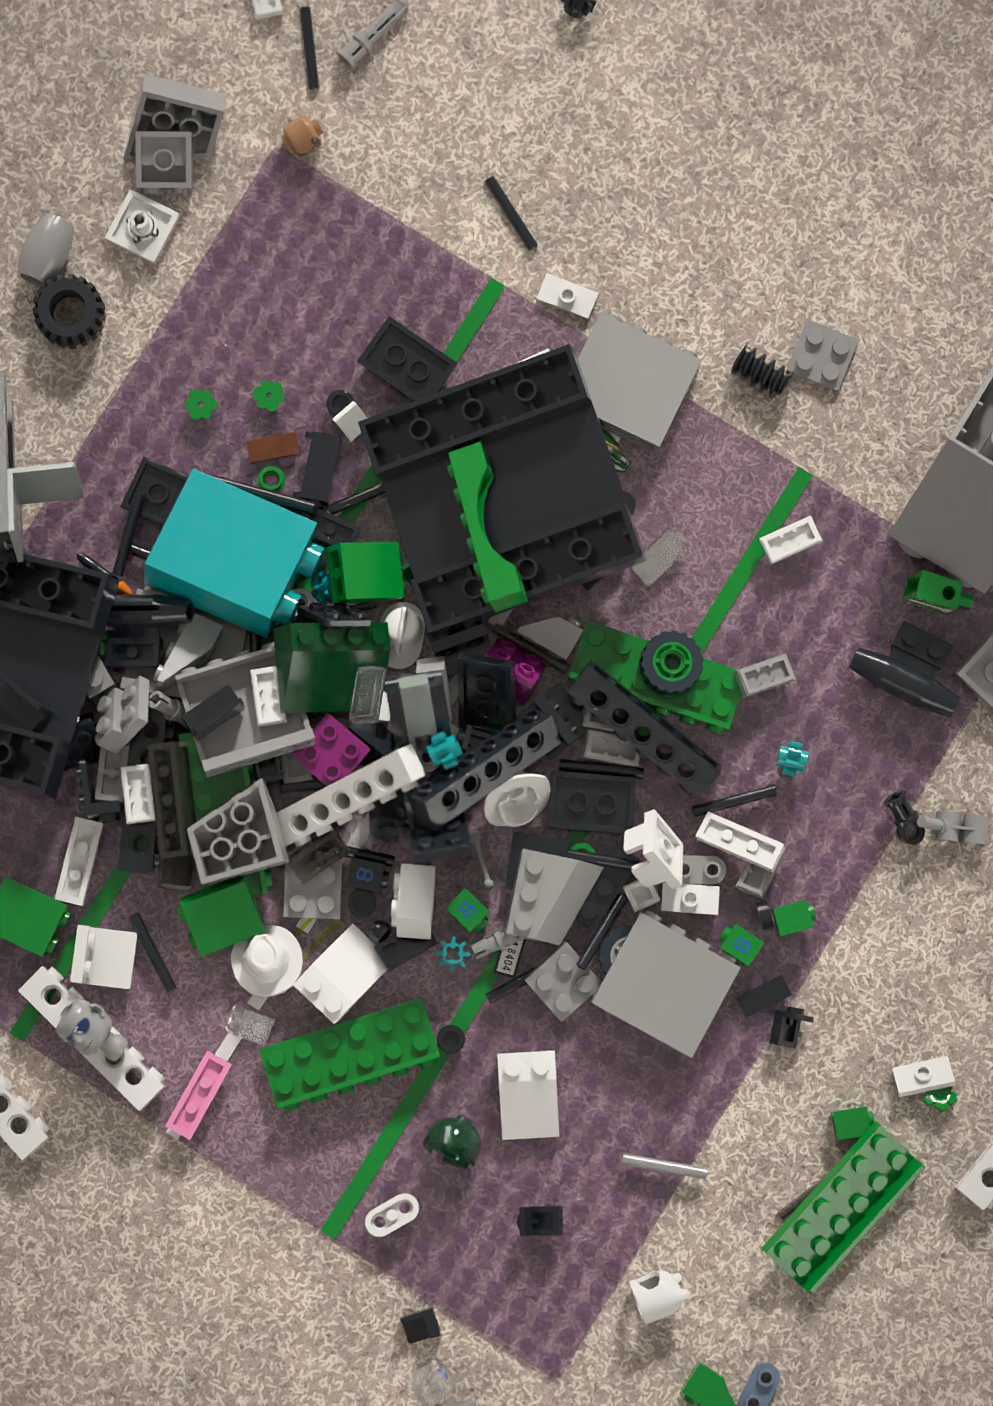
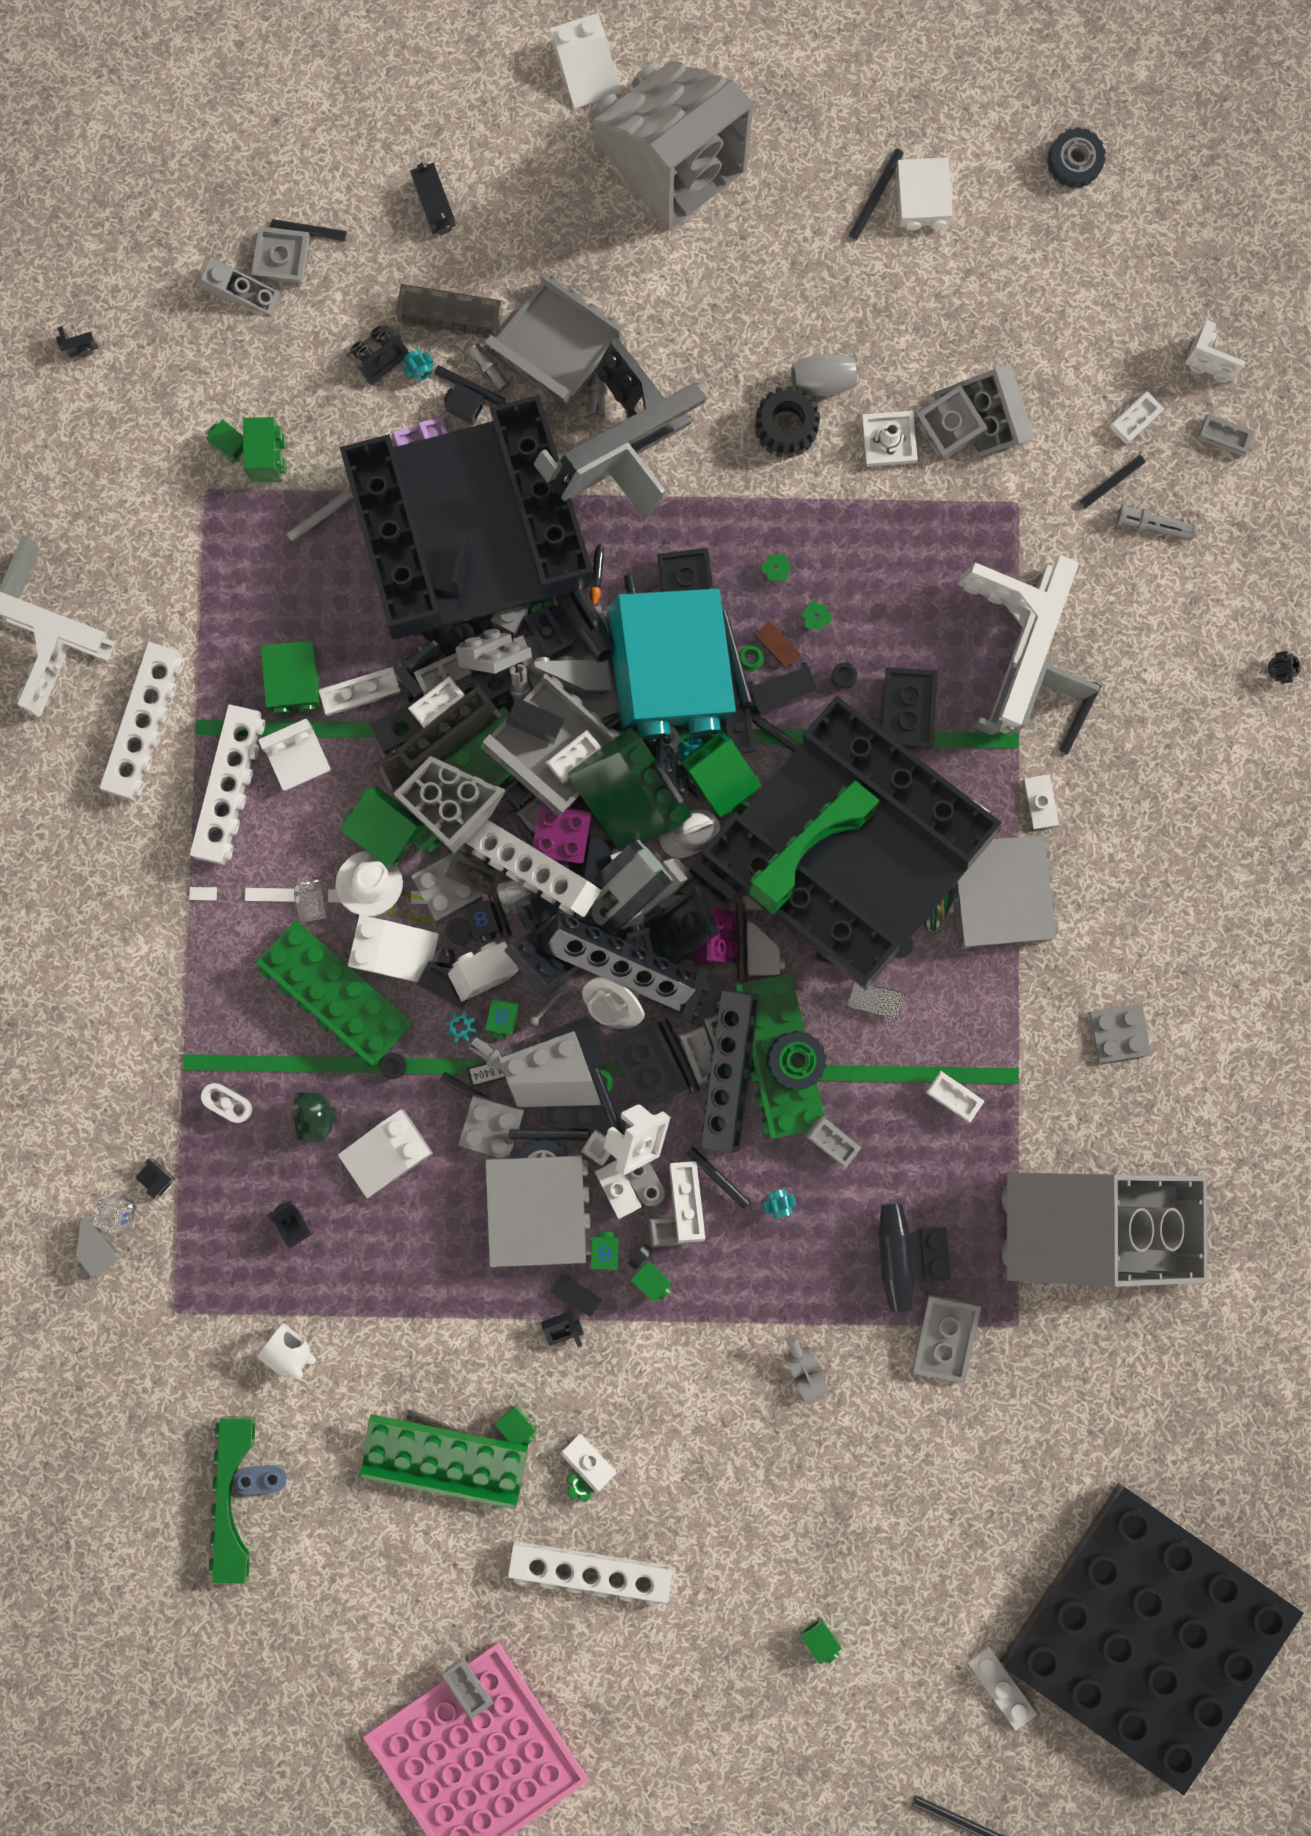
camera: 55 degrees right, 0 degrees up
light grey piece [56,999,128,1061] -> none
black piece [112,492,145,577] -> none
black piece [129,912,177,993] -> none
bright pink plate [165,1051,233,1140] -> none
medium nougat head [281,115,324,157] -> none
white tile [332,401,368,441] -> none
clear tile [349,666,387,724] -> none
teal gear [427,731,462,770] -> none
light grey piece [621,1153,708,1179] -> none
black piece [731,343,795,399] -> none
black connector [884,790,925,845] -> none
green torso [901,570,973,613] -> none
none -> white piece [957,555,1100,736]

